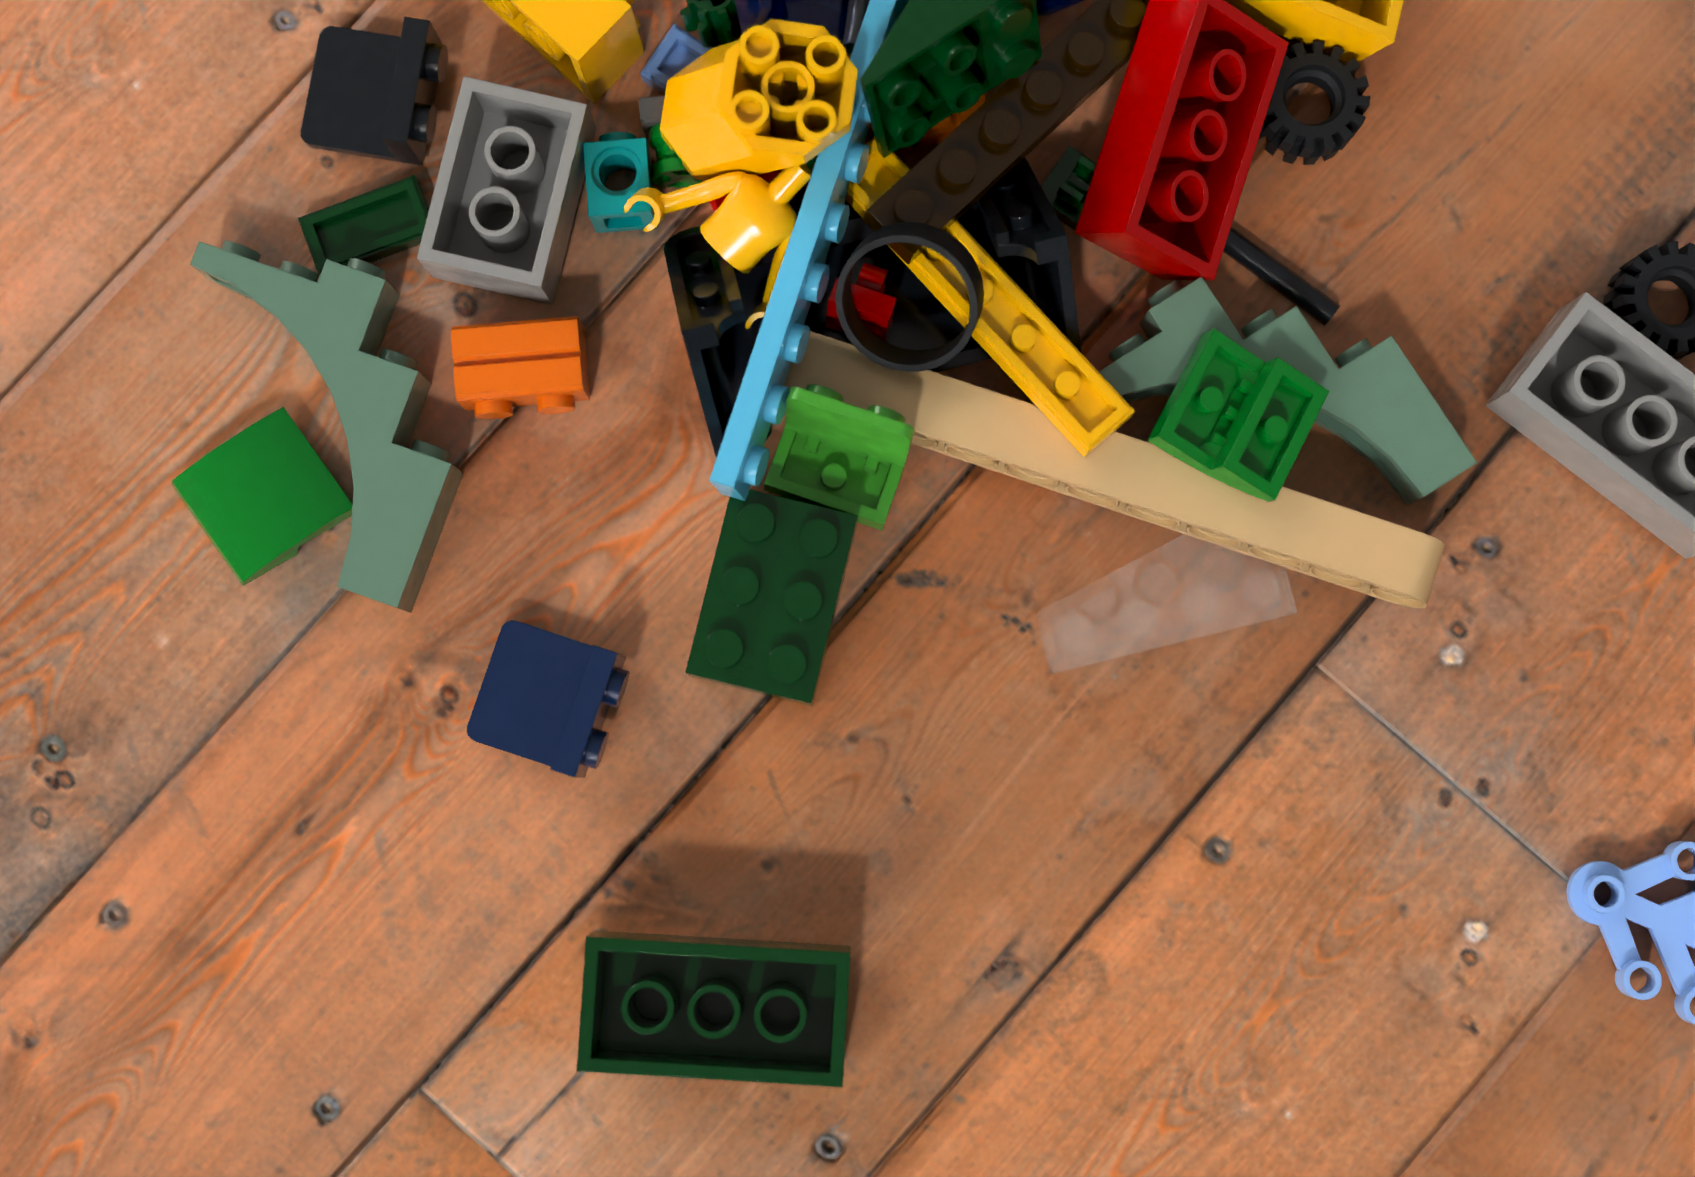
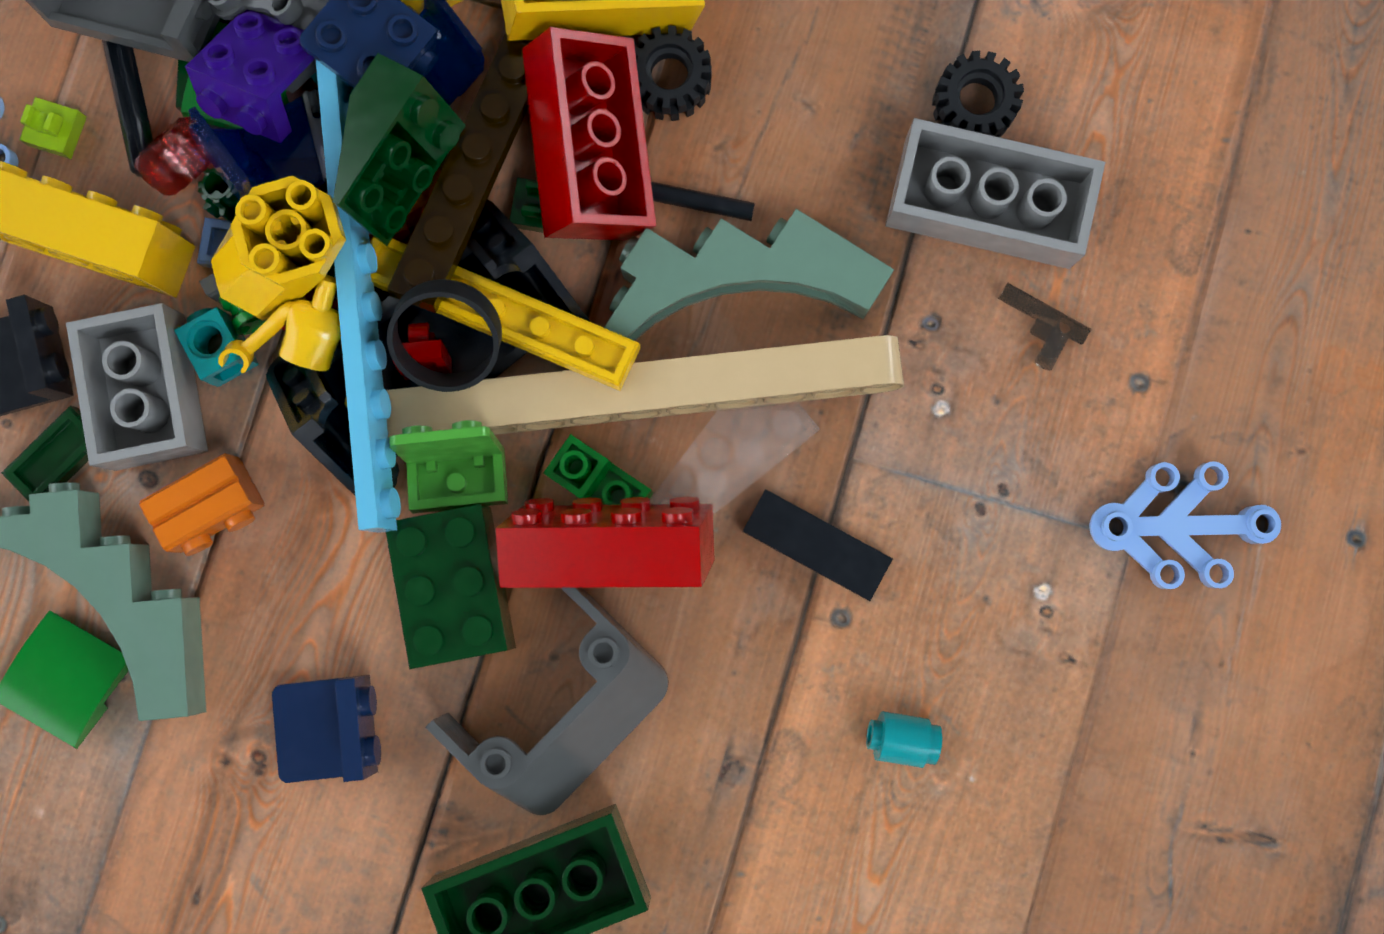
camera: 15 degrees left, 0 degrees up
green slope [1147,328,1330,502] -> none
none -> dark grey windscreen [425,588,669,815]
none -> red brick [496,496,715,588]
none -> green slope [543,434,654,505]
none -> black tile [742,489,893,601]
none -> teal brick [866,711,942,768]
none -> clear smoke hose [998,282,1091,371]

